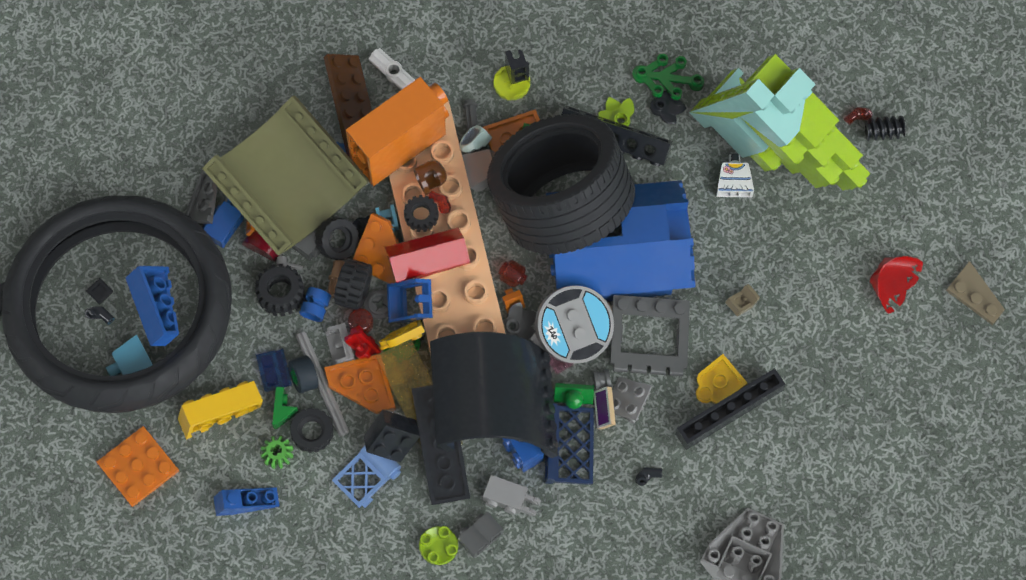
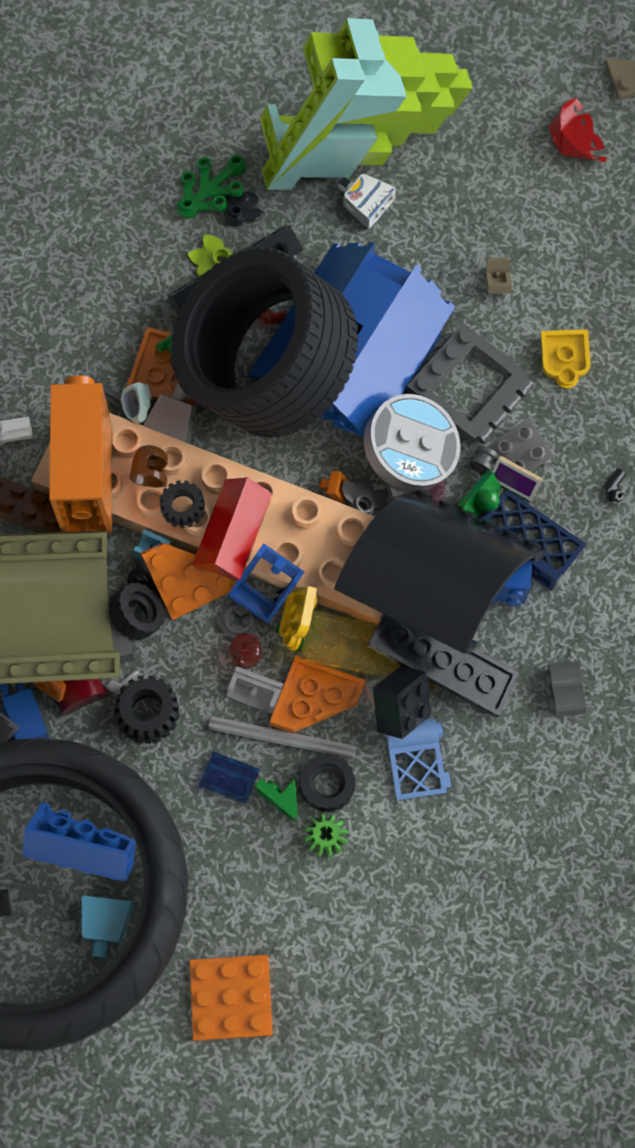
camera: 55 degrees left, 0 degrees up
black arm [84,306,115,325] -> none
yellow wedge [178,381,263,440] -> none
blue slope [214,487,279,516] -> none
black wheel [288,355,318,393] -> none
blue wheel [299,287,331,322] -> none
medium nougat axle [327,260,344,298] -> none
black tyre [334,258,372,311] -> none
red hips [344,325,381,359] -> none
lime dish [419,526,458,565] -> none
clear red arm [429,191,451,214] -> none
light grey hinge [483,475,541,516] -> none
neon yellow tile [494,66,530,100] -> none
clear red head [498,260,528,288] -> none
black hinge [505,49,529,85] -> none
black brick [675,368,786,450] -> none
black piece [865,116,906,141] -> none

